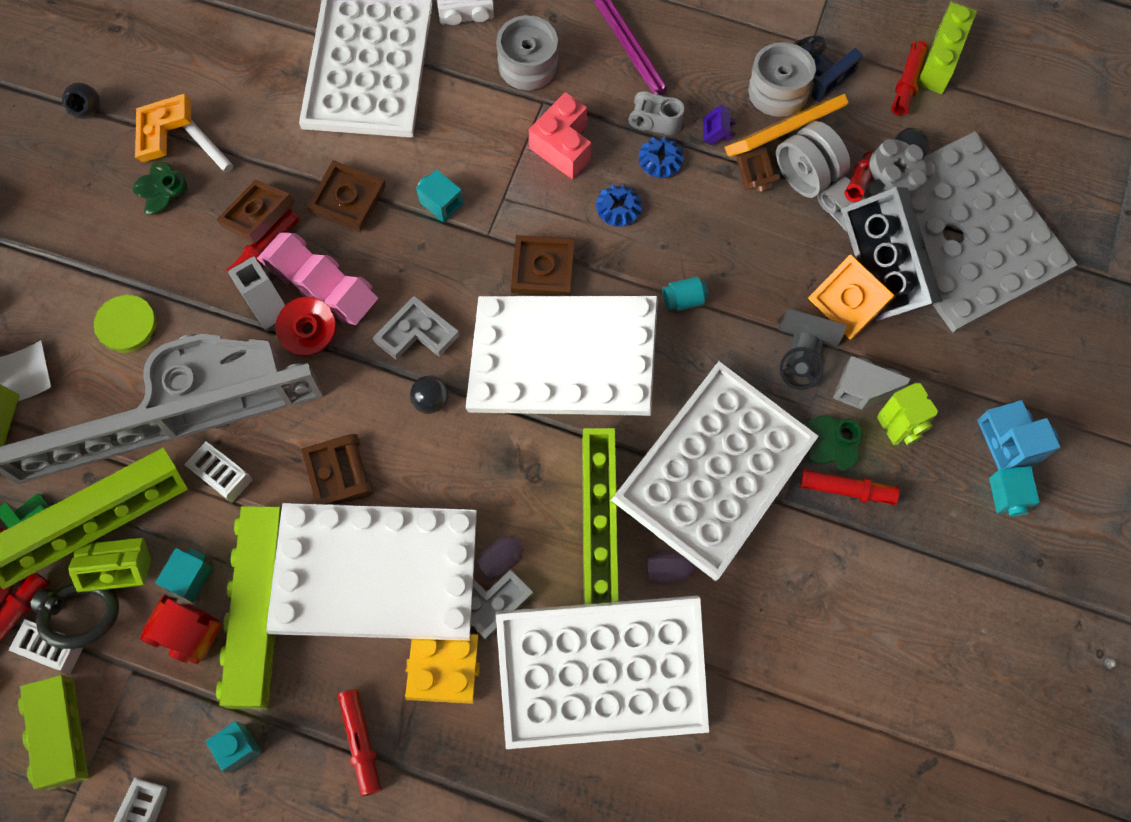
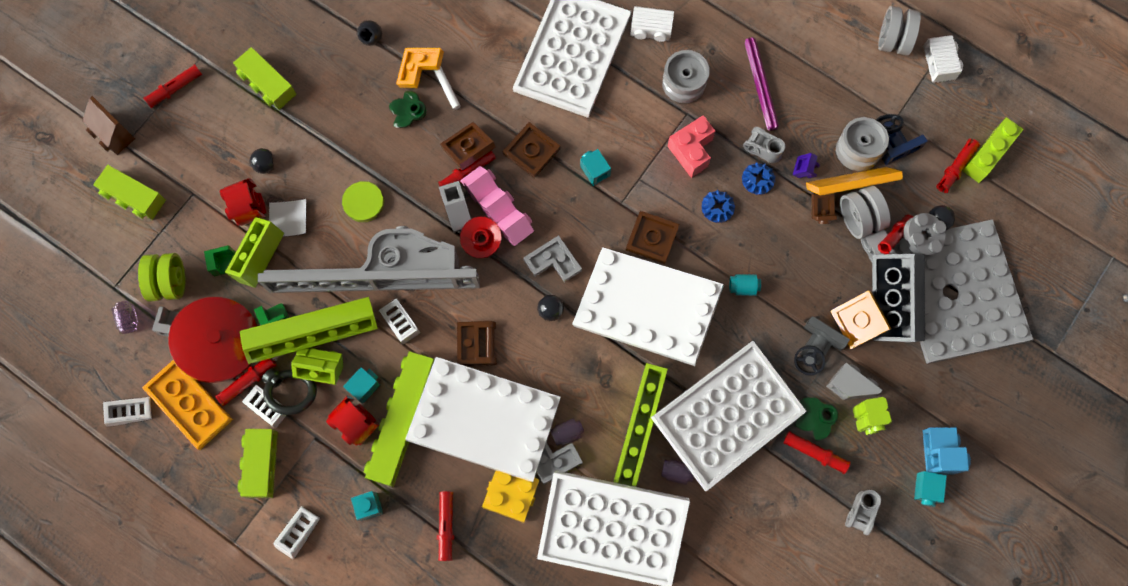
camera: 20 degrees right, 5 degrees up
none -> light grey piece [845,490,881,535]

